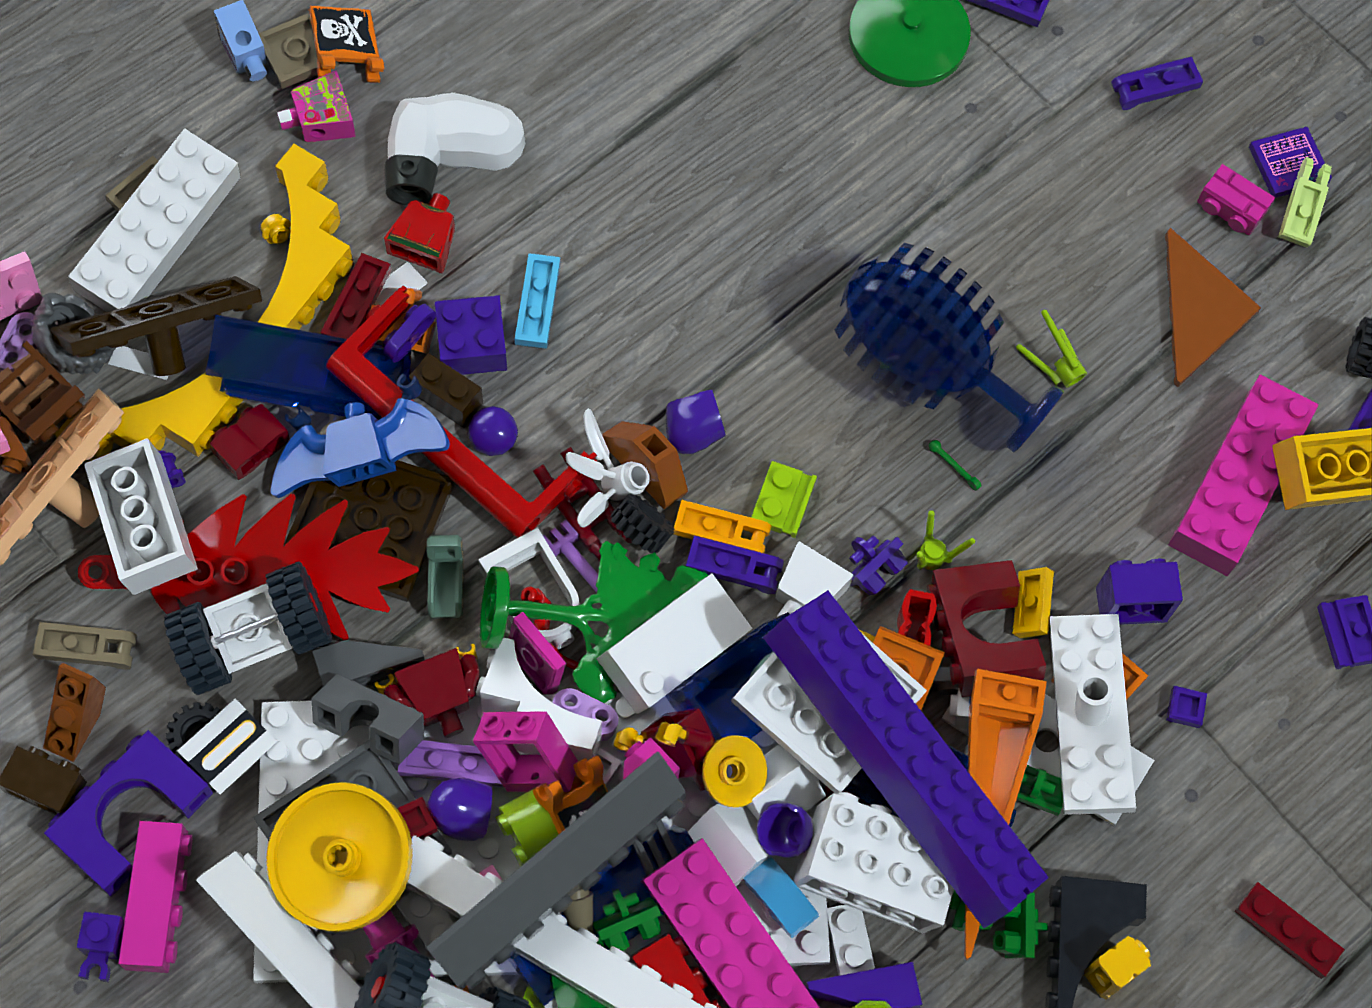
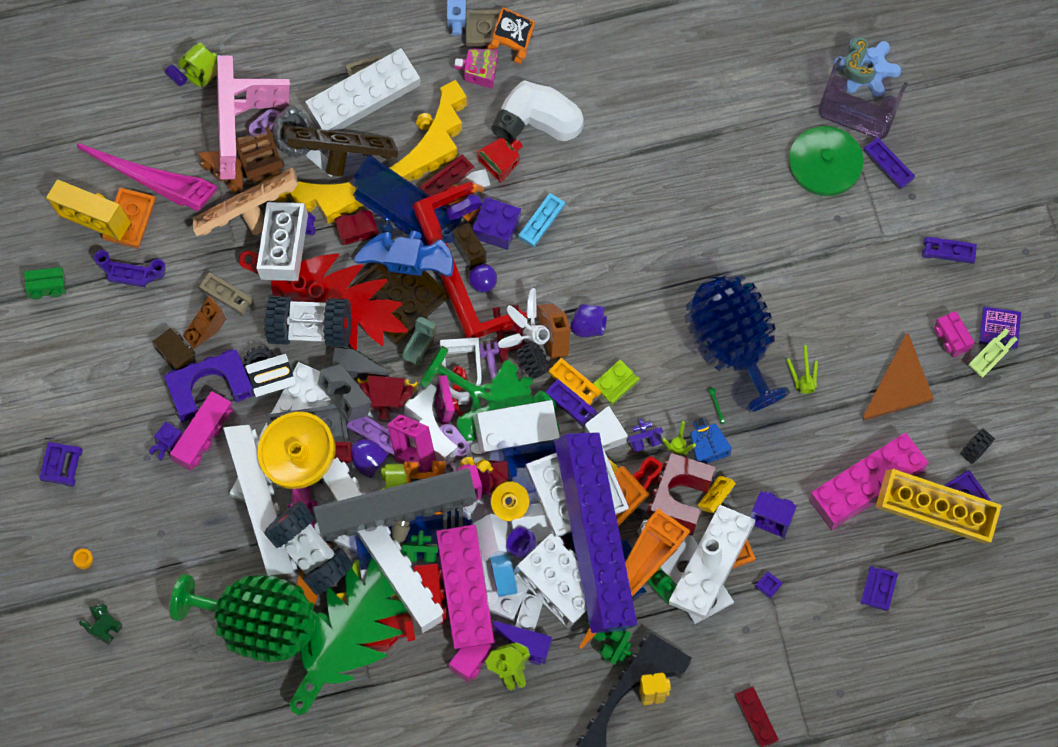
camera: 30 degrees right, 0 degrees up
none -> blue torso [690,418,732,464]

